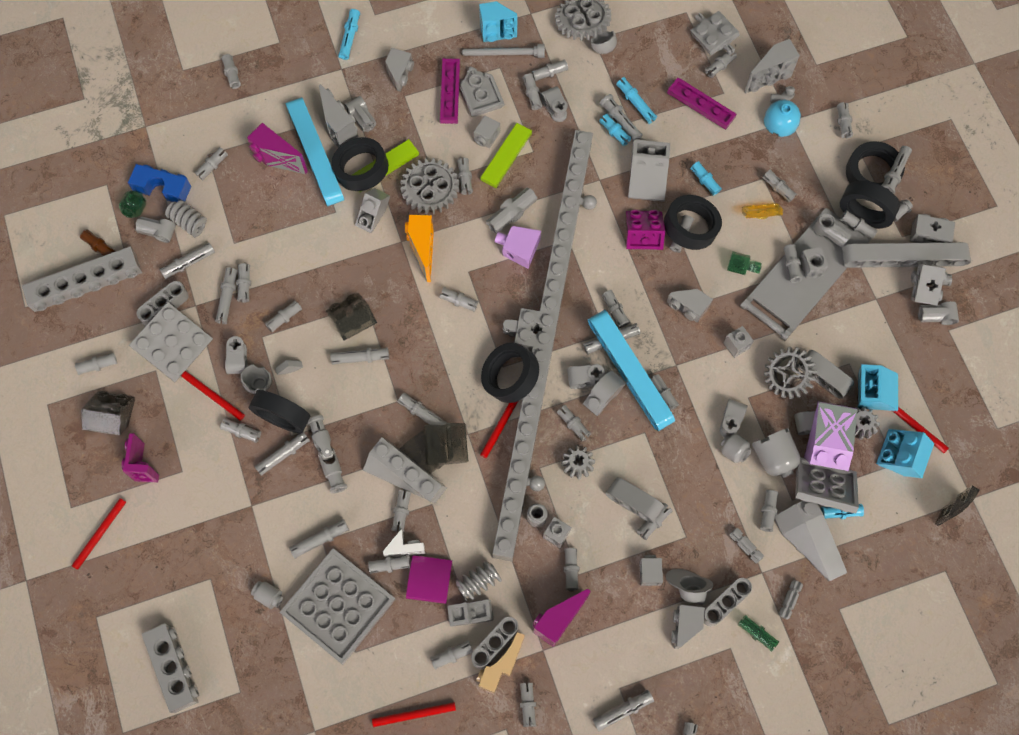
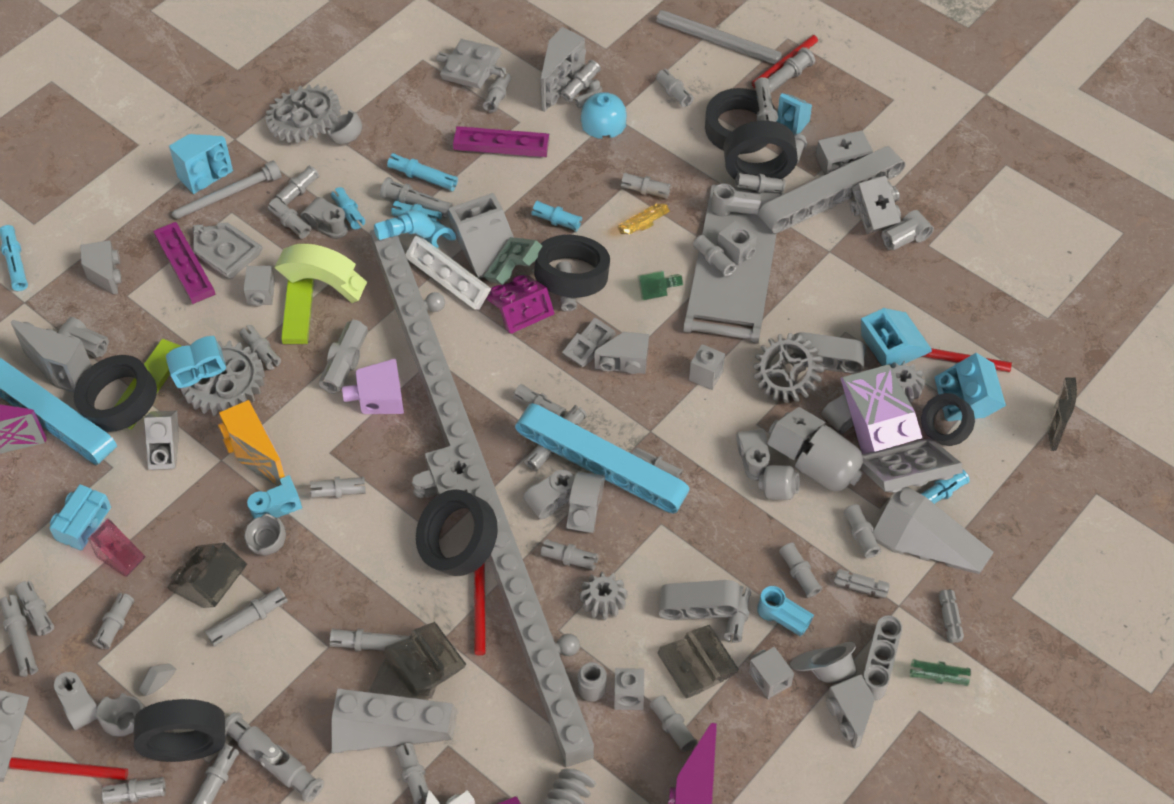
camera: 30 degrees left, 15 degrees down
none -> medium azure brick [49,484,111,551]
none -> clear pink slope [88,518,145,577]
none -> medium azure brick [166,336,226,388]
none -> light grey hair [244,514,286,556]
none -> medium azure leg [247,475,302,519]
none -> yellowish green arch [274,244,367,303]
none -> medium azure pin [331,187,365,229]
none -> medium azure piece [374,210,456,249]
none -> white plate [405,236,491,310]
none -> sand green plate [483,237,542,285]
none -> light grey pin [560,60,601,102]
none -> light grey slope [562,318,616,367]
none -> light grey axle [657,10,781,64]
none -> clear smoke slope [657,625,739,699]
none -> red bar [751,35,818,88]
none -> light grey pin [755,47,815,93]
none -> medium azure piece [757,586,814,637]
none -> light grey brick [767,407,826,460]
none -> medium azure slope [777,93,812,134]
none -> light grey pin [779,542,822,598]
none -> black tyre [921,393,975,446]

